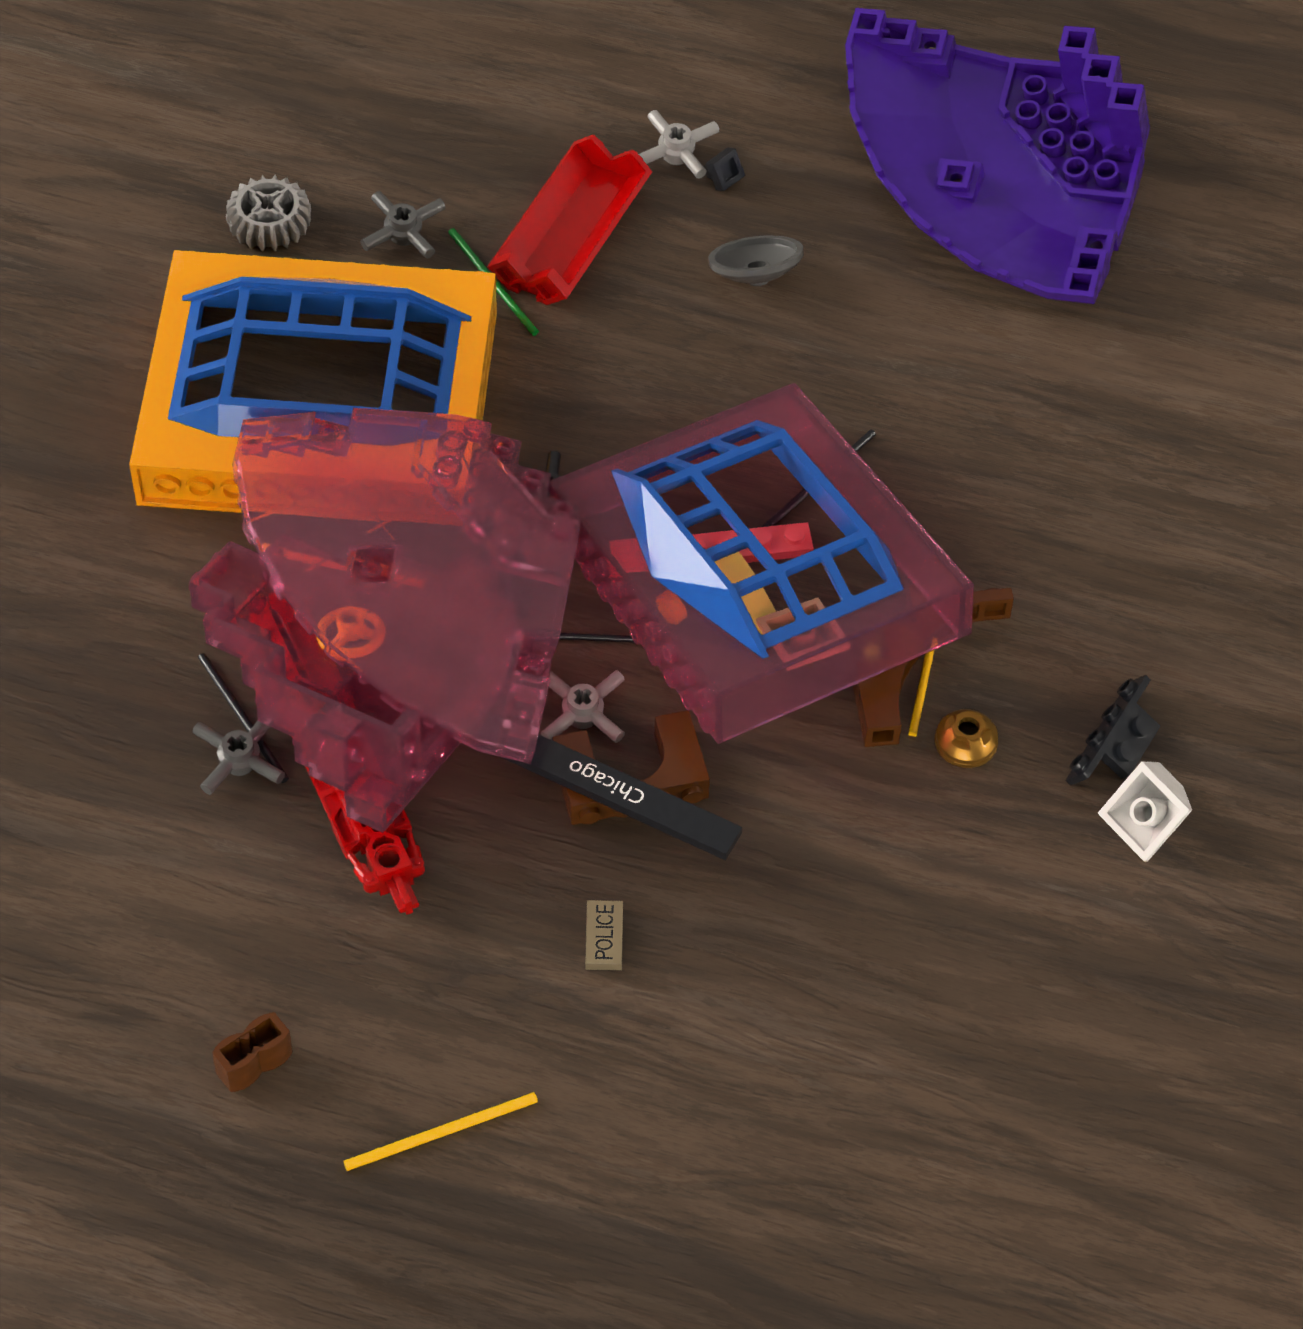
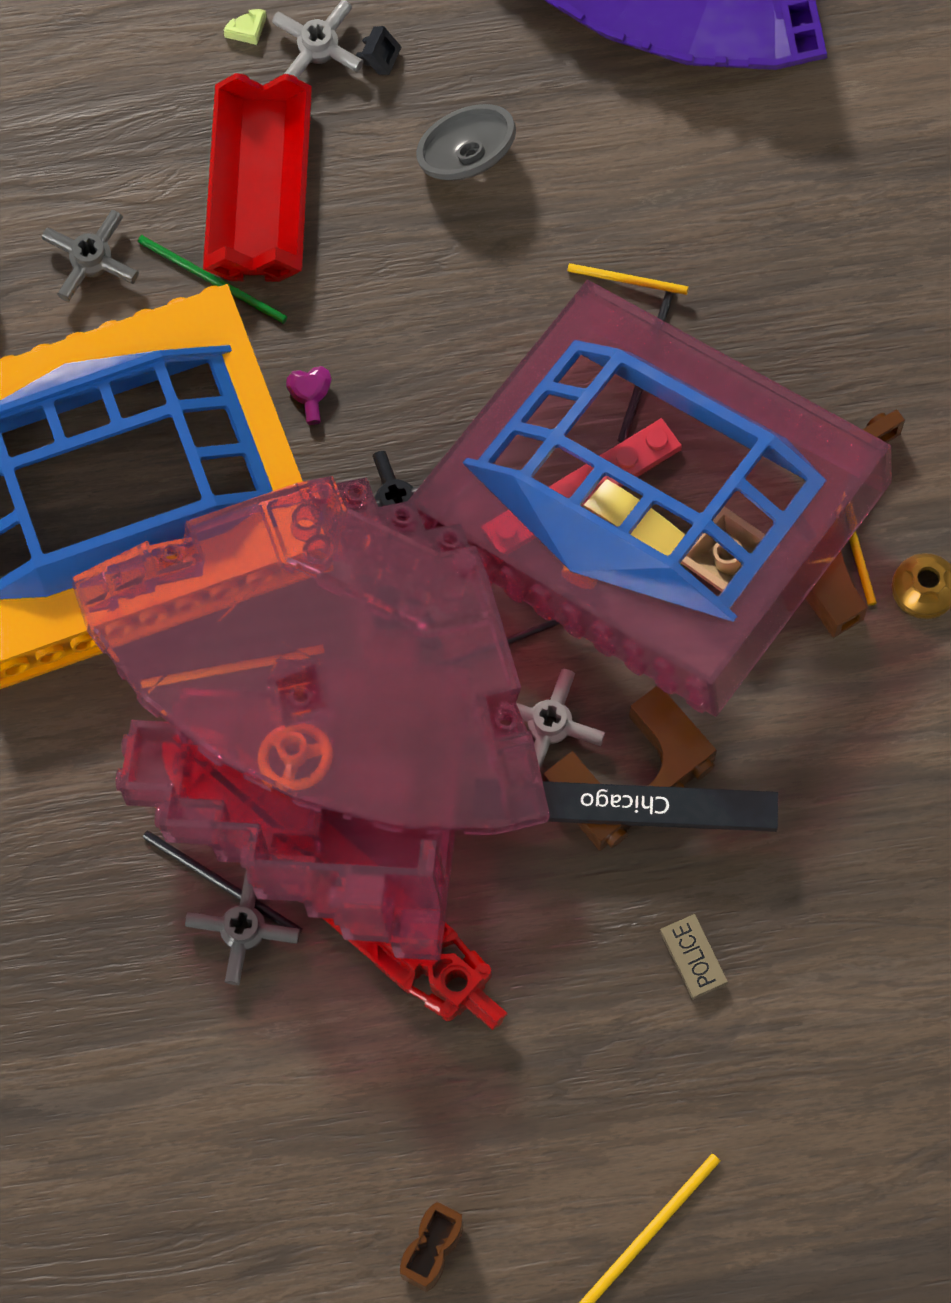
camera: 20 degrees left, 15 degrees up
none -> yellowish green tile [224,9,267,45]
none -> magenta rock [286,366,332,425]
none -> yellow axle [567,263,689,295]

